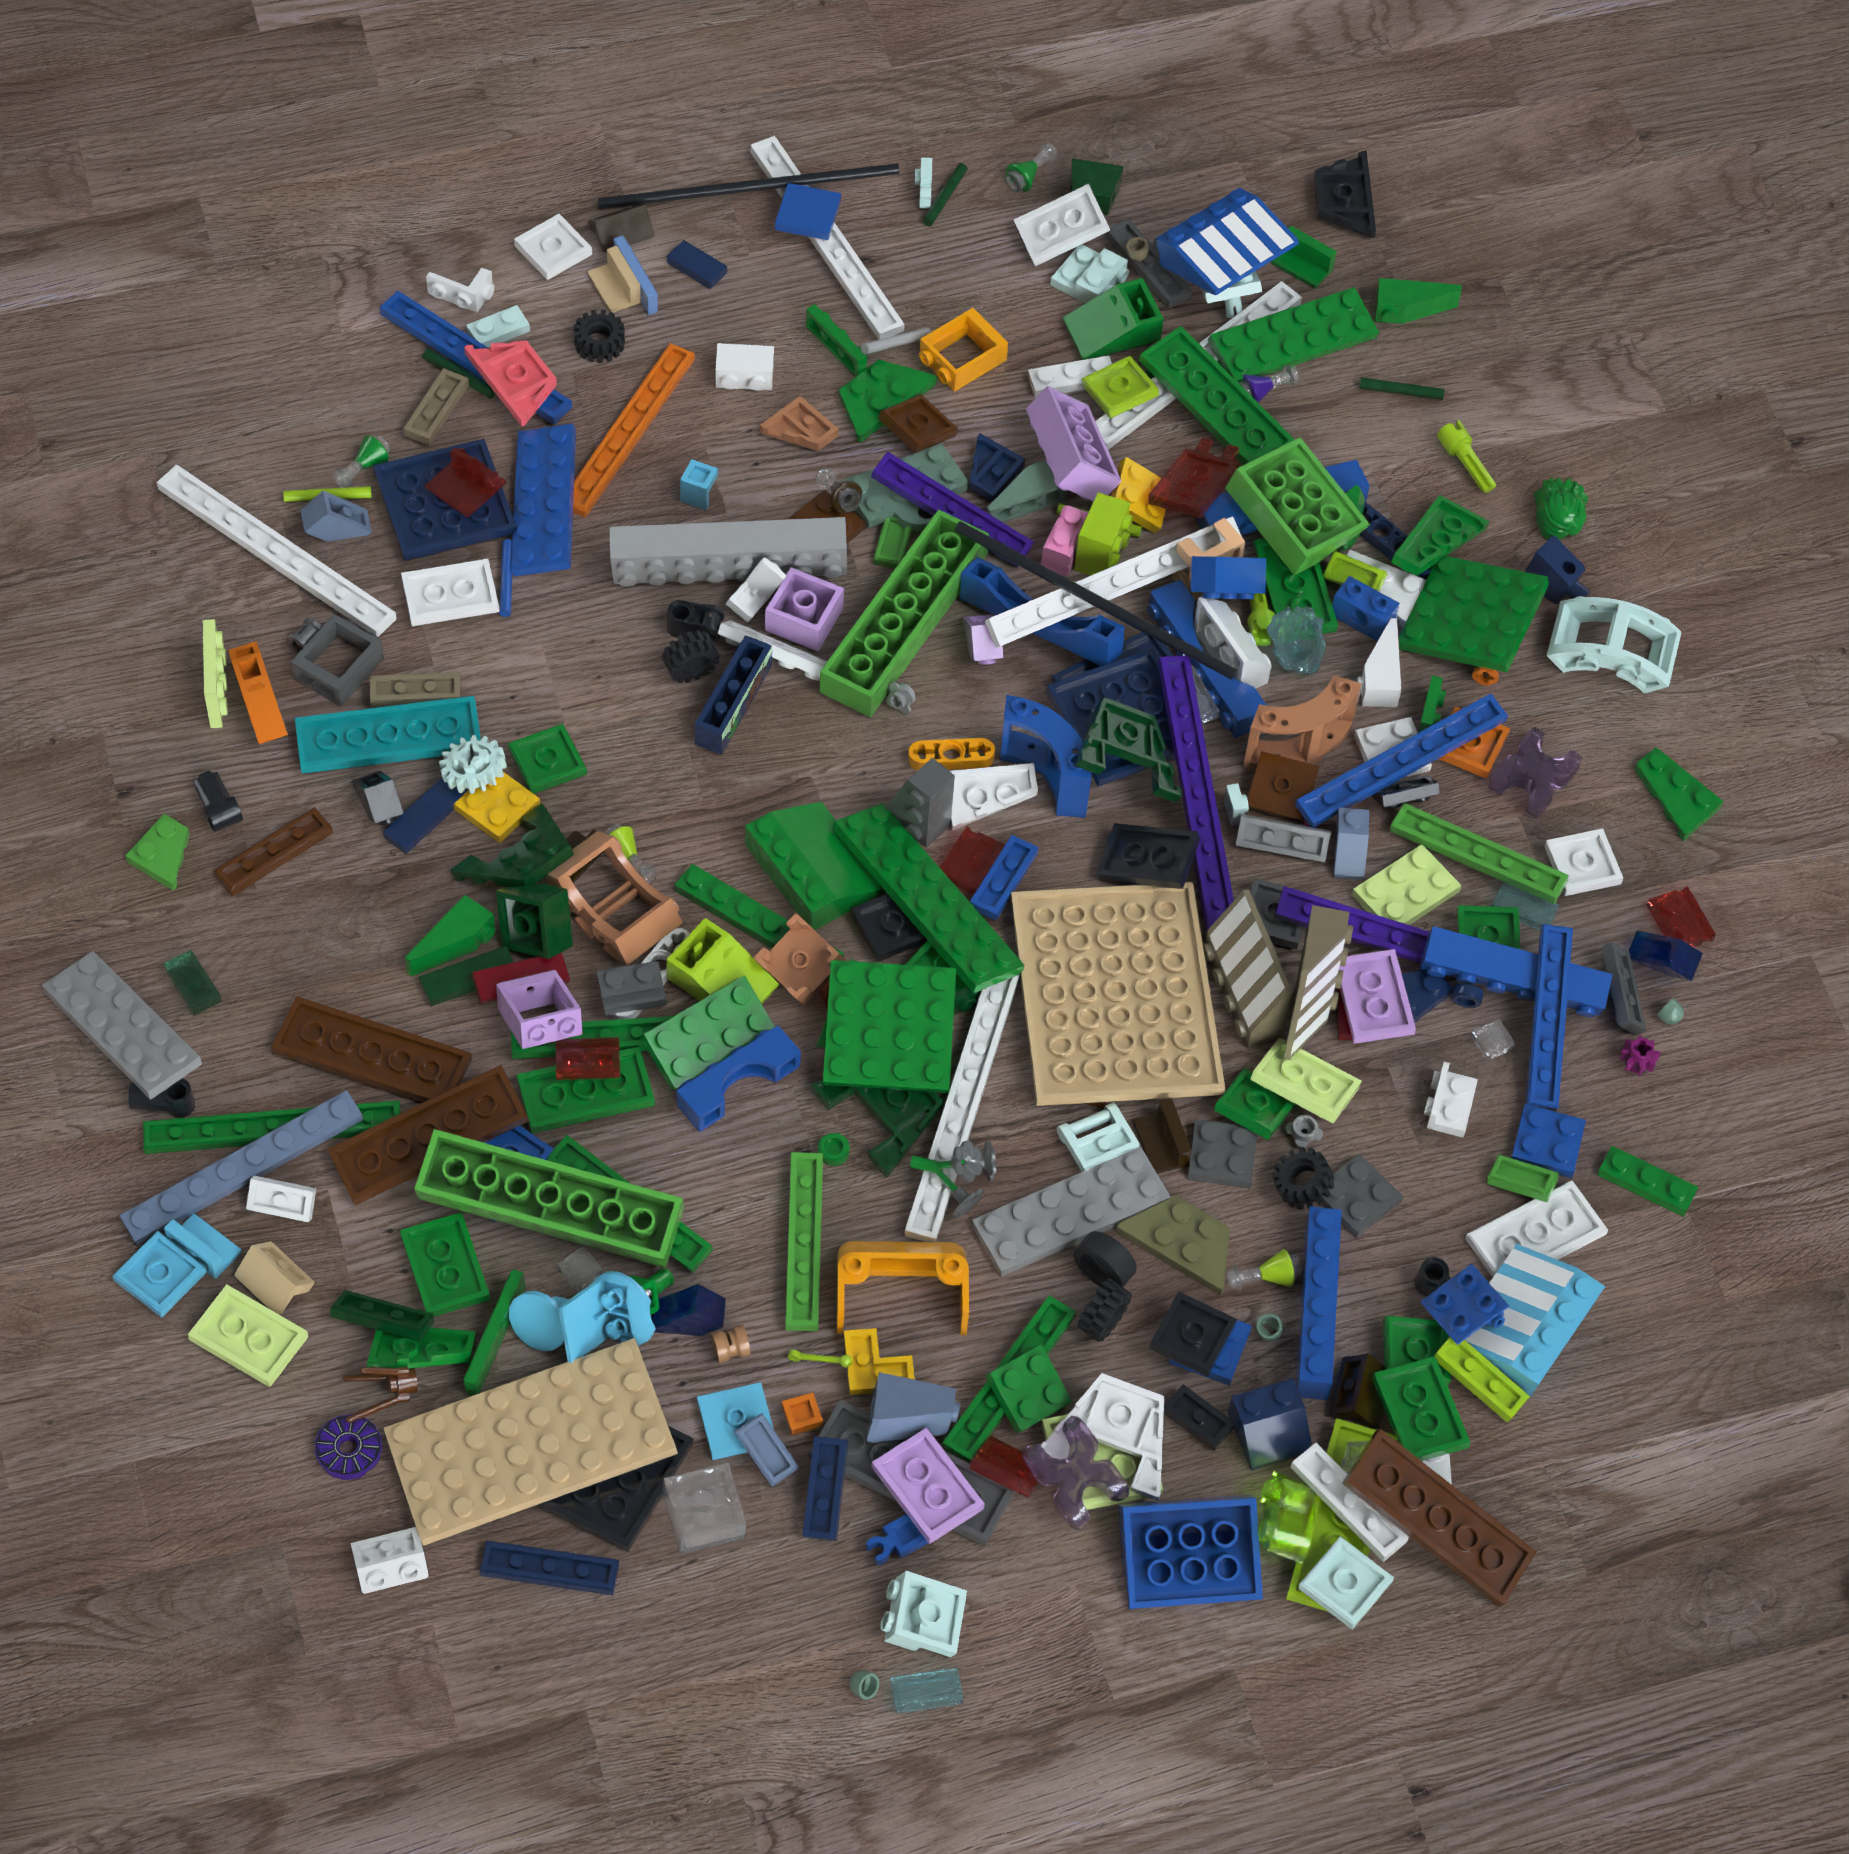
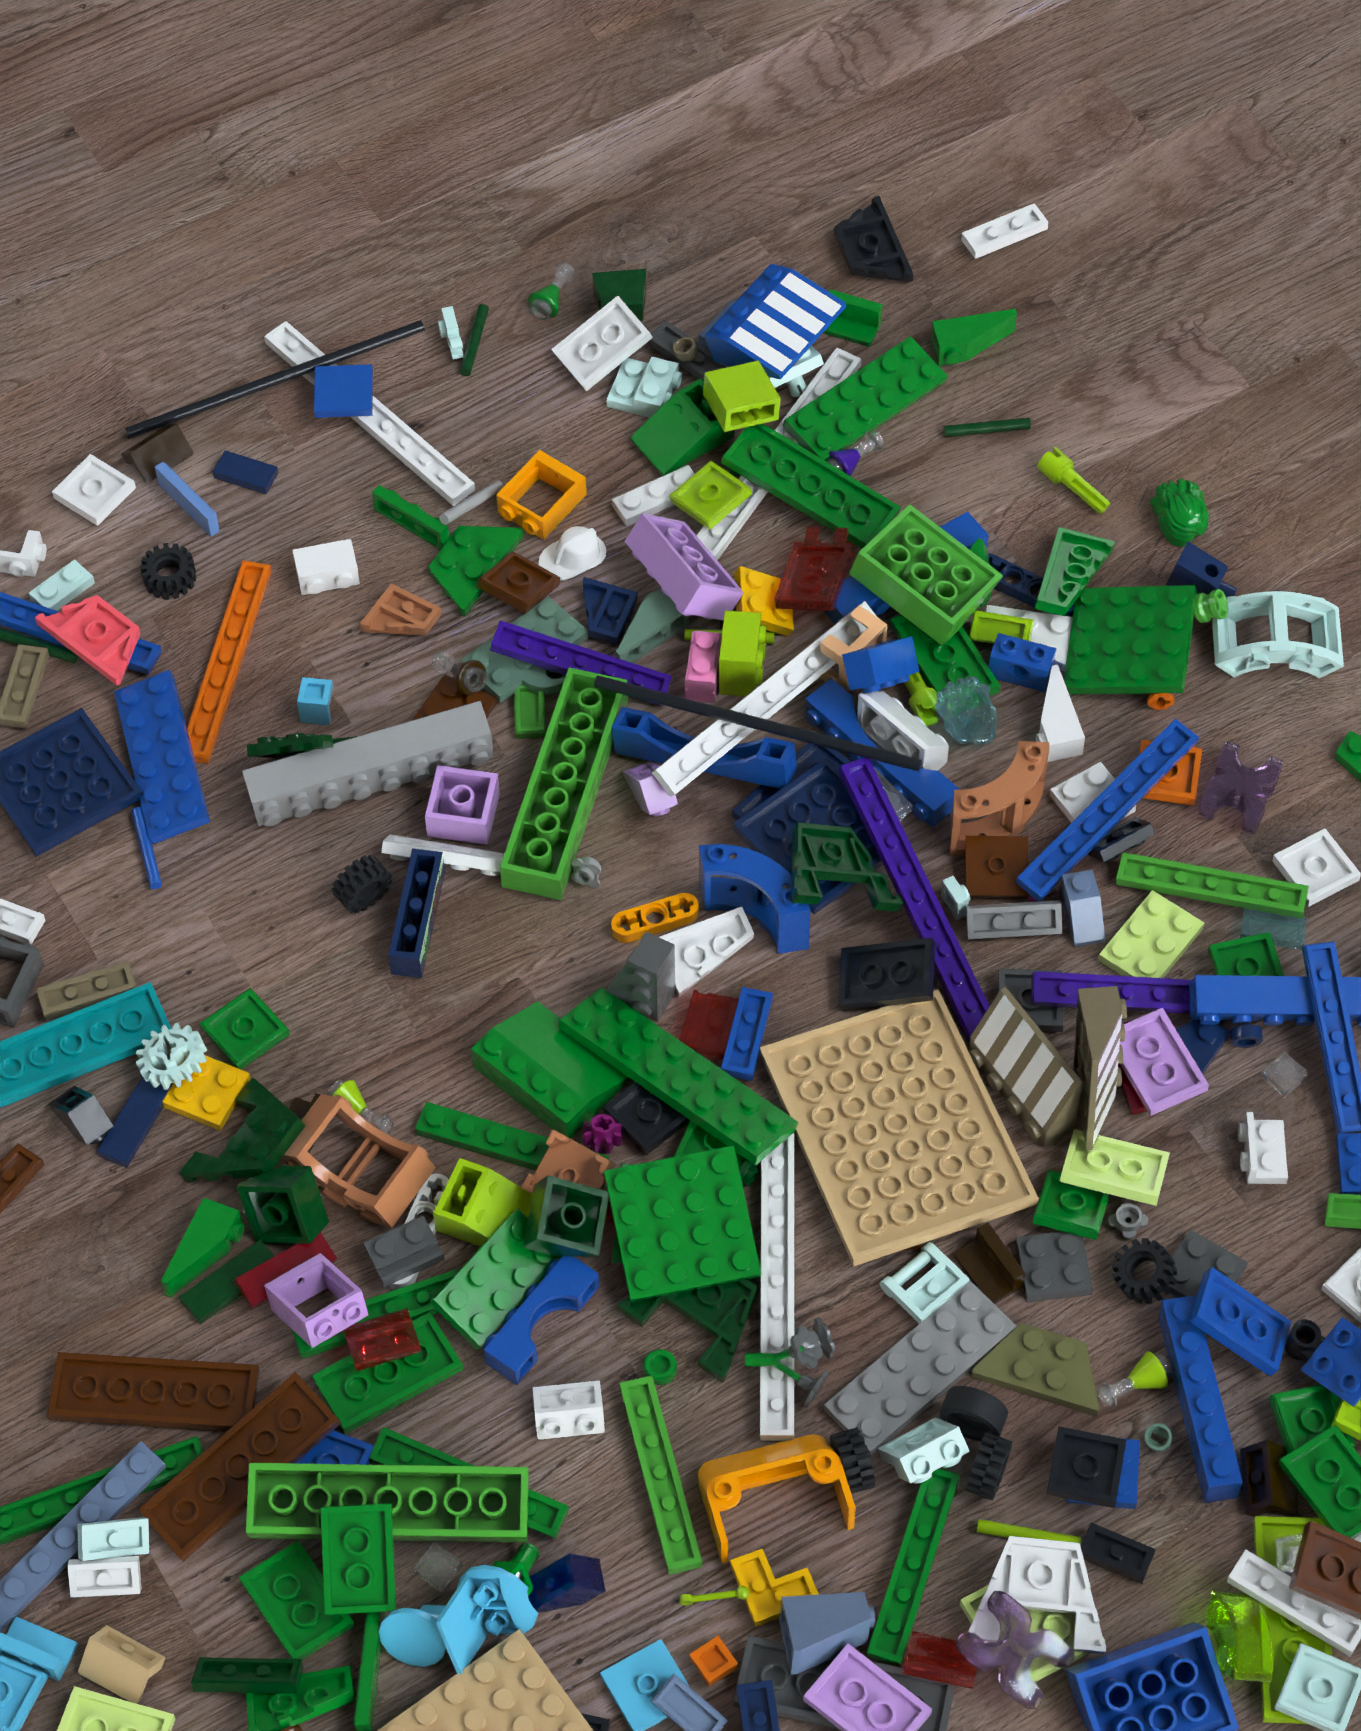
camera: 10 degrees left, 0 degrees up
white plate [401,559,499,627] -> none
clear red hinge [425,448,507,518] -> none
tan panel [588,246,641,313] -> none
black piece [667,600,725,643] -> none
medium nougat wheel [710,1324,751,1364] -> none
white bracket [726,557,786,623] -> none
green plate [985,1344,1072,1434] -> none
dark blue slope [1228,1378,1312,1471] -> none
green plate [1418,675,1446,733] -> none
none -> light aqua plate [77,1517,149,1561]
none -> dark green wing [247,733,357,758]
none -> green plate [320,1503,397,1615]
none -> dark green slope [523,1175,609,1257]
none -> white bracket [533,1380,605,1440]
none -> white piece [538,526,606,581]
none -> magenta gear [583,1114,622,1154]
none -> lime brick [703,360,781,432]
none -> black tyre [830,1427,875,1494]
none -> light aqua plate [877,1417,970,1484]
none -> white plate [961,203,1048,259]
none -> lime bar [977,1519,1082,1545]
none -> blue plate [1189,1267,1292,1376]
none -> bright green wheel [1194,589,1229,623]

